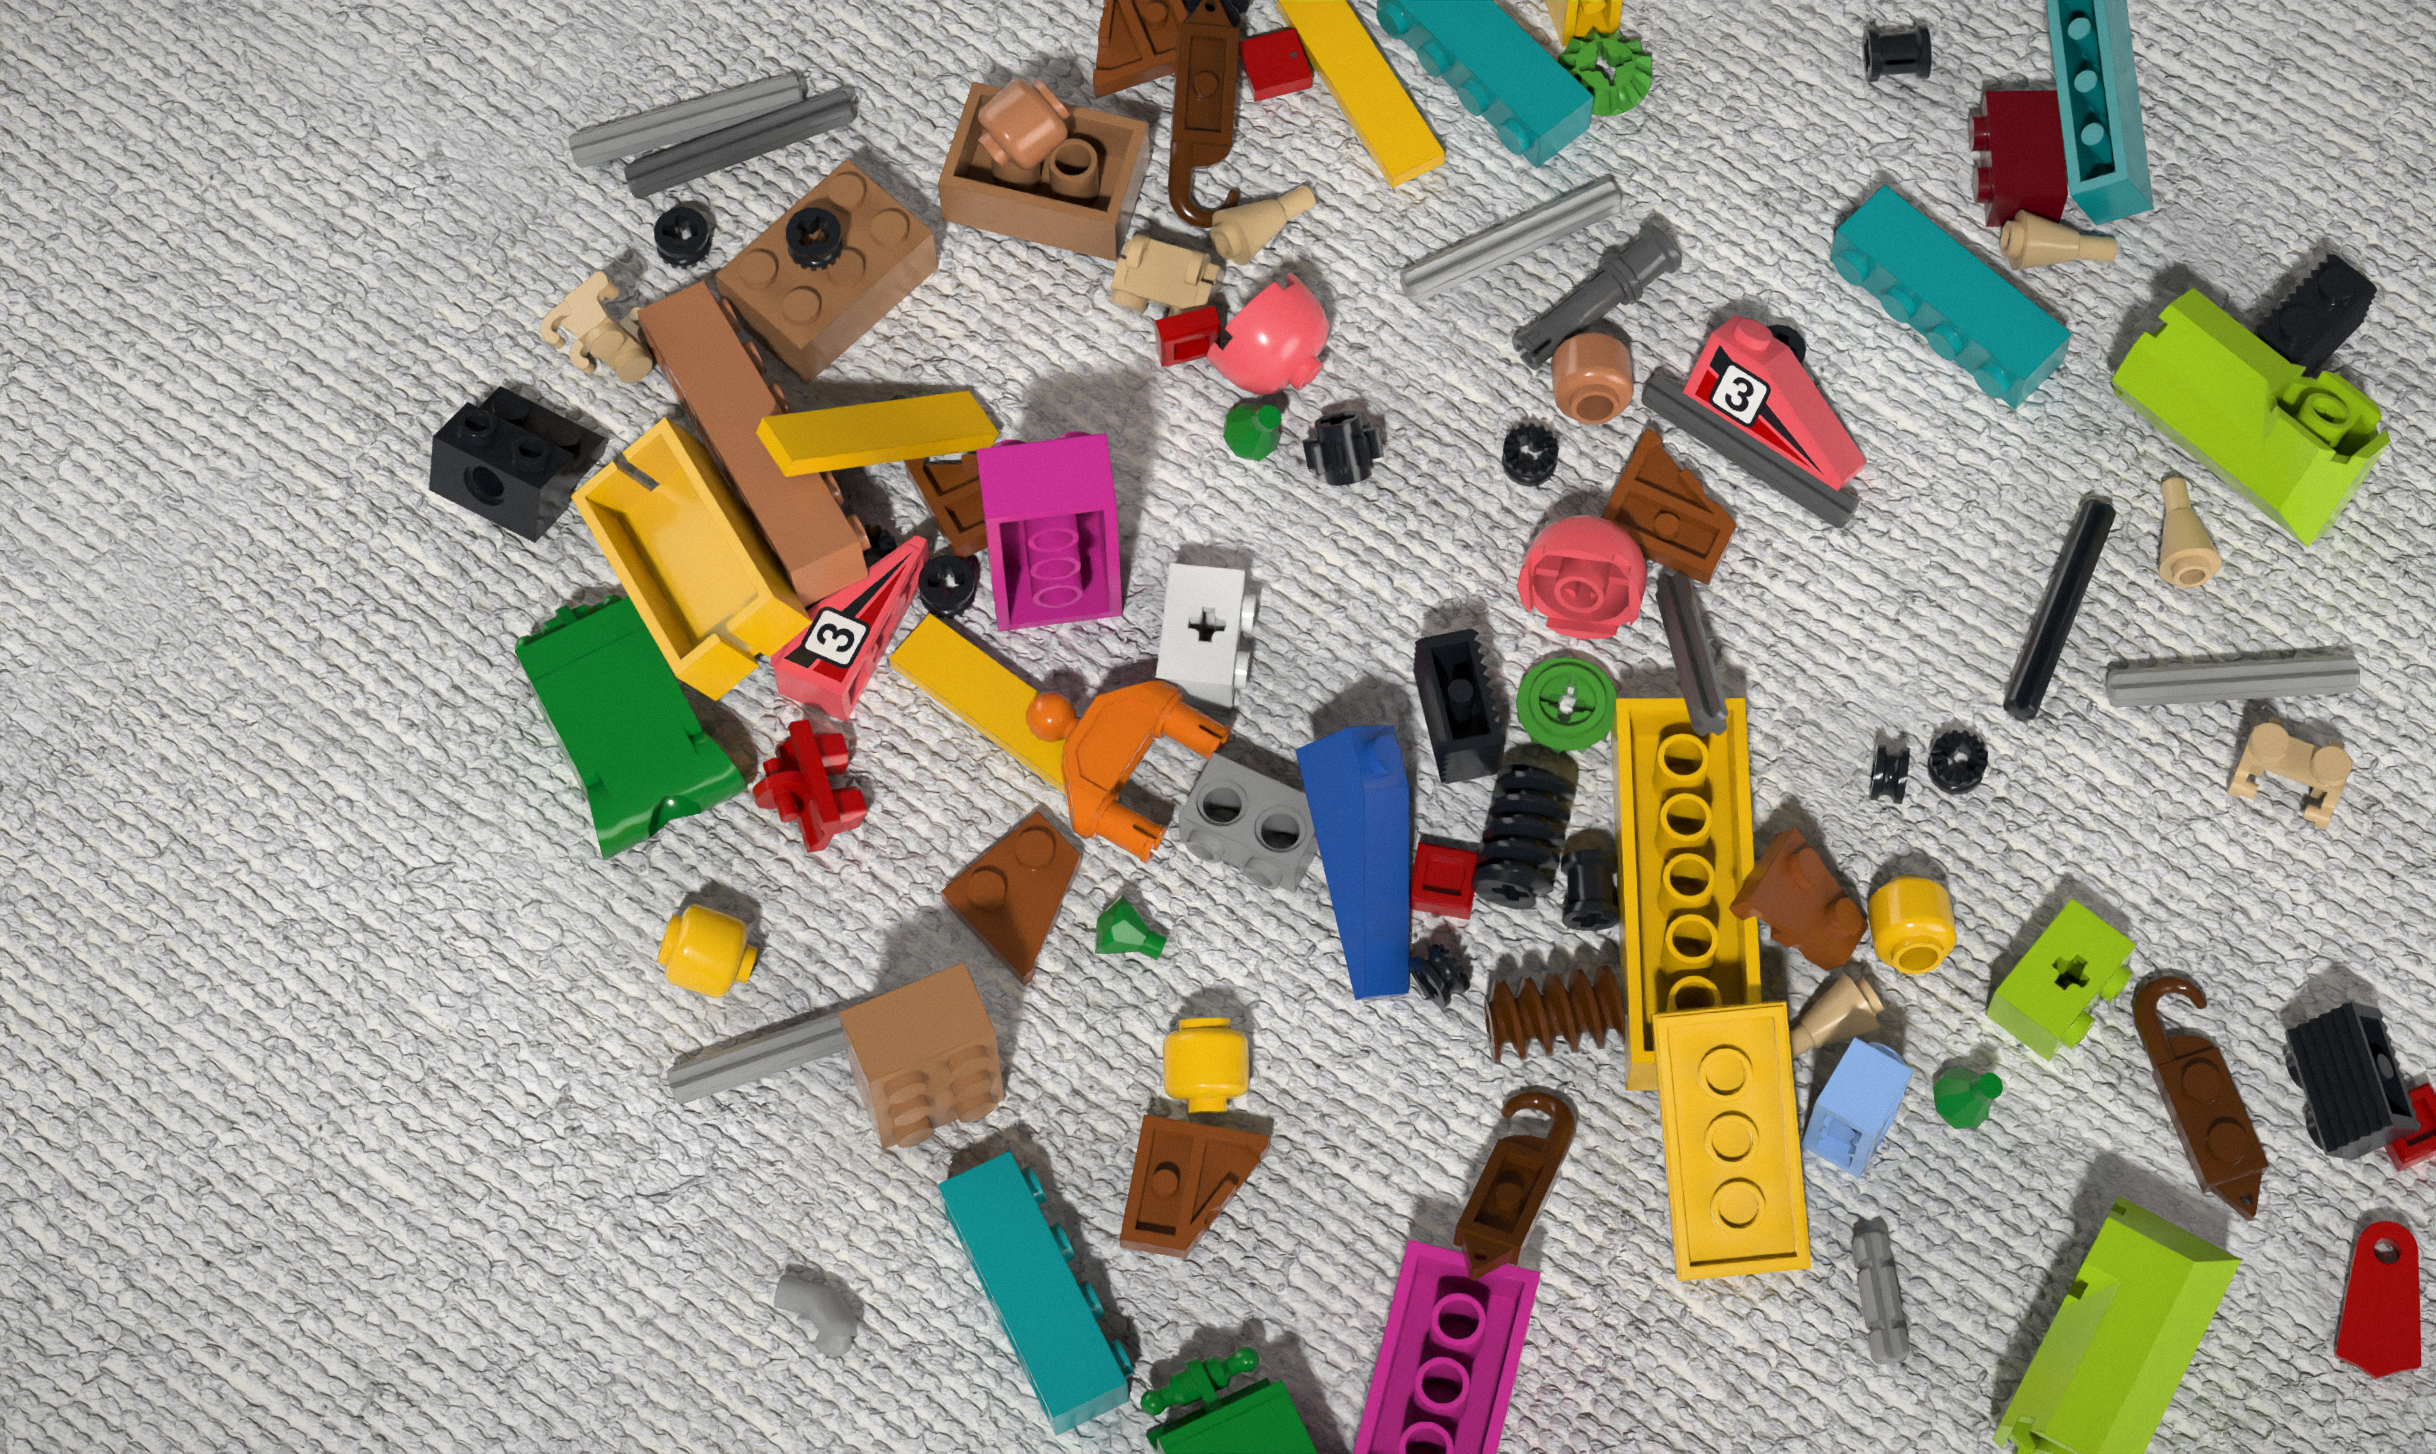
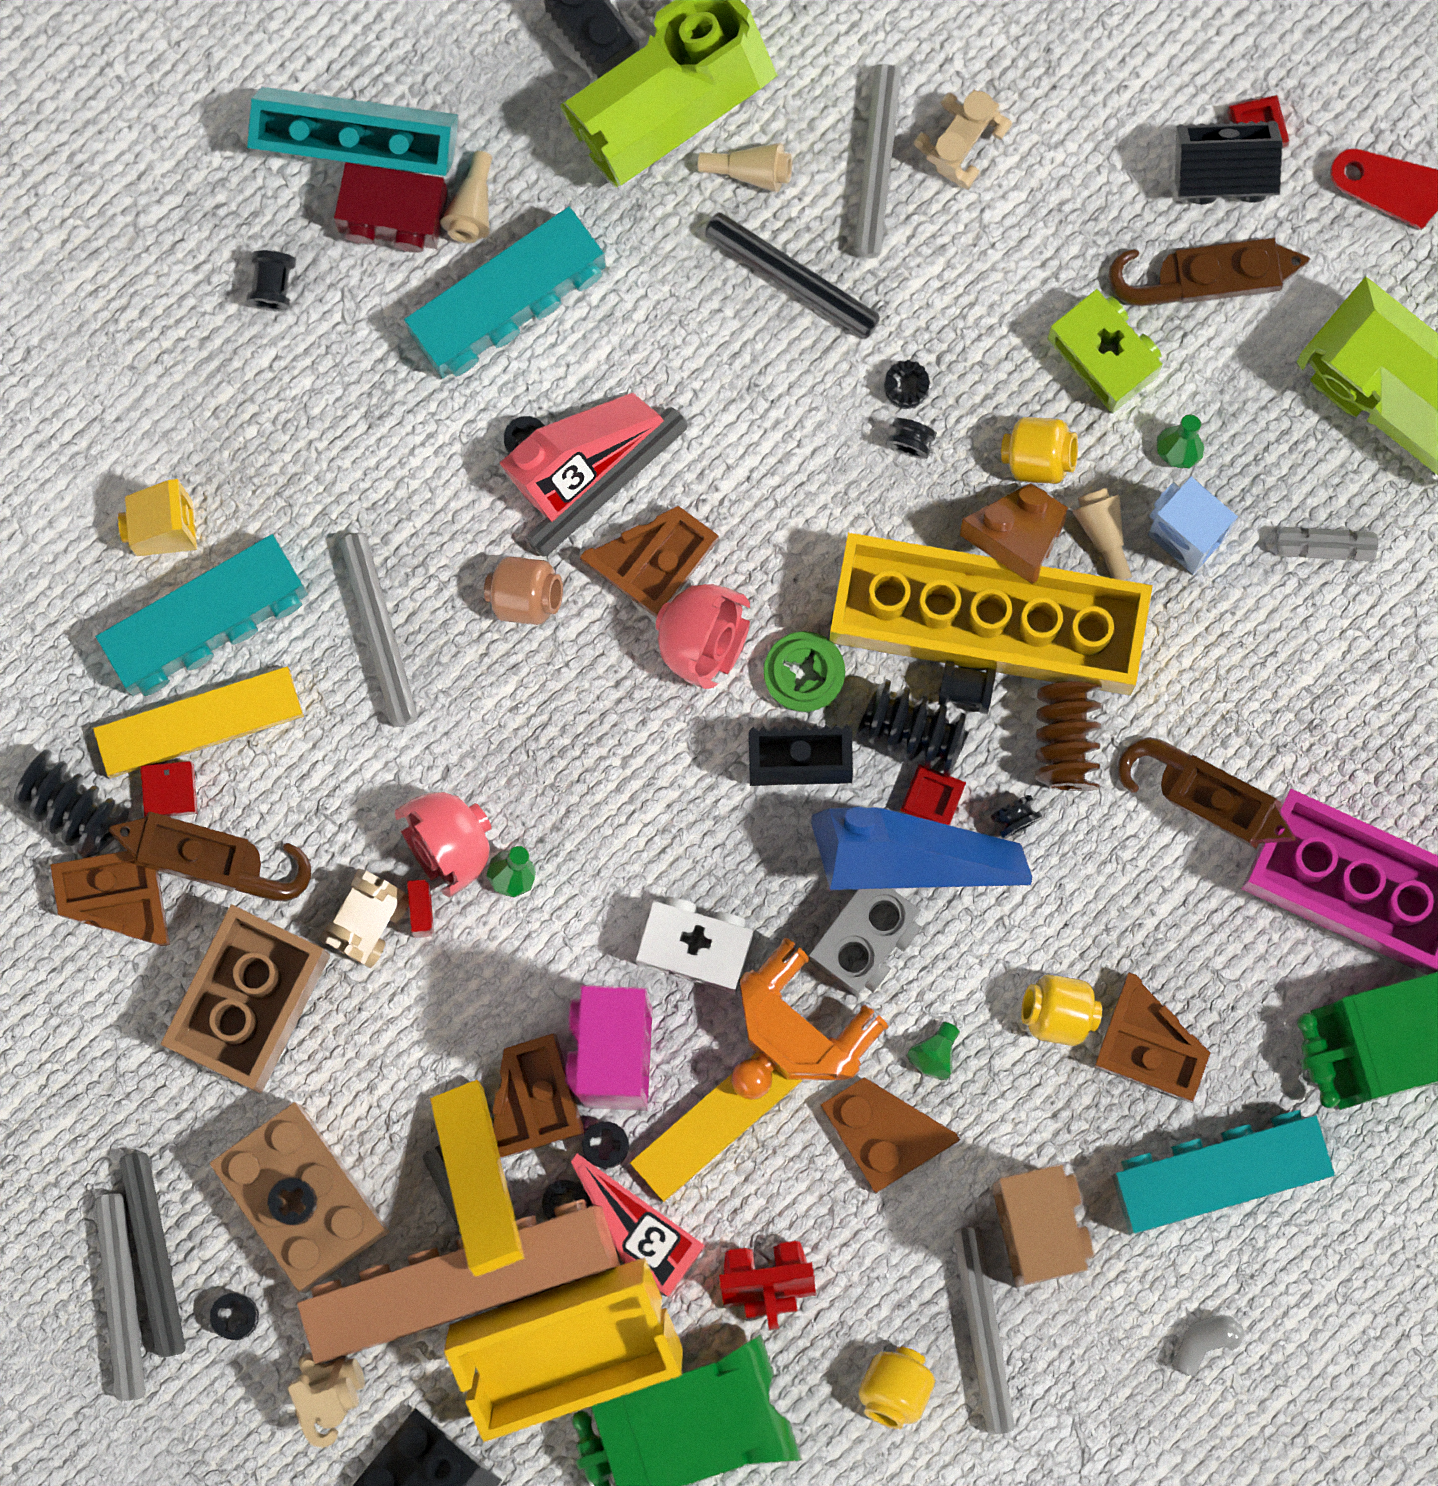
camera: 75 degrees left, 15 degrees up
nougat head [978,78,1070,170] -> none
tan cone [1210,185,1316,266] -> none
black gear [1302,411,1384,486] -> none
black bush [1502,423,1559,487] -> none
dark grey pin [1512,224,1682,370] -> none
bright green gear [1558,27,1652,116] -> none
yellow tile [1650,1000,1811,1281] -> none
dark grey axle [1655,572,1728,736] -> none

